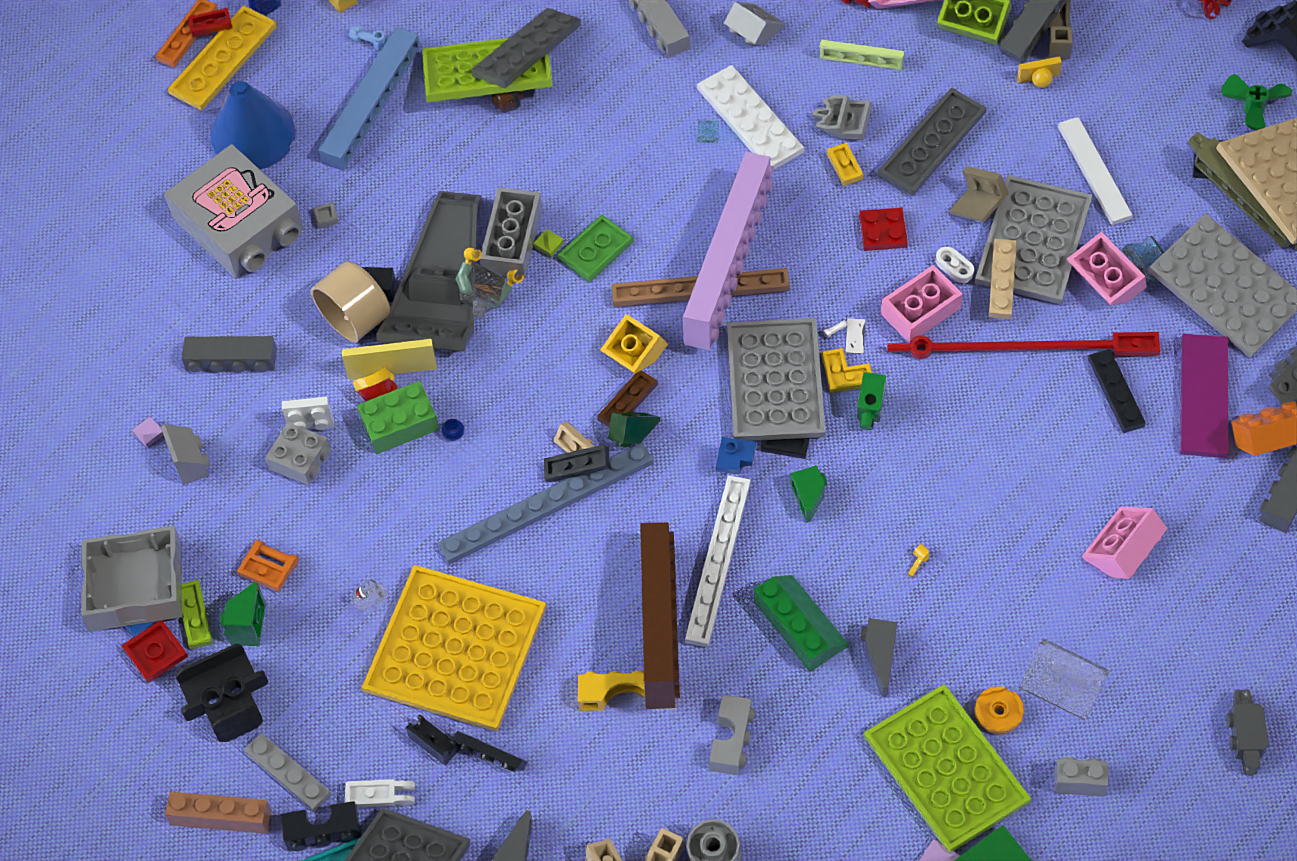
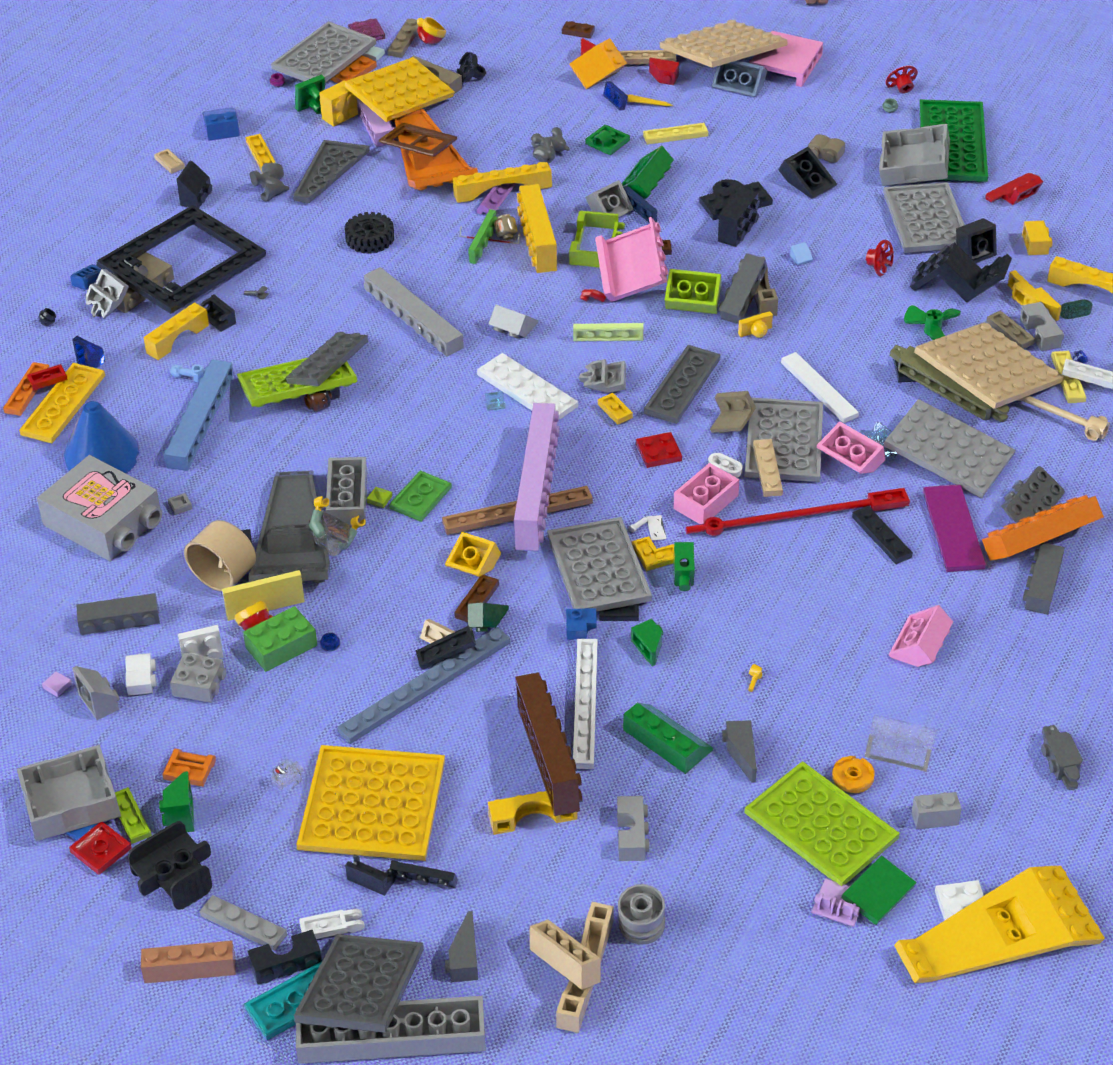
camera: 15 degrees left, 15 degrees down
none -> white brick [125,653,157,696]

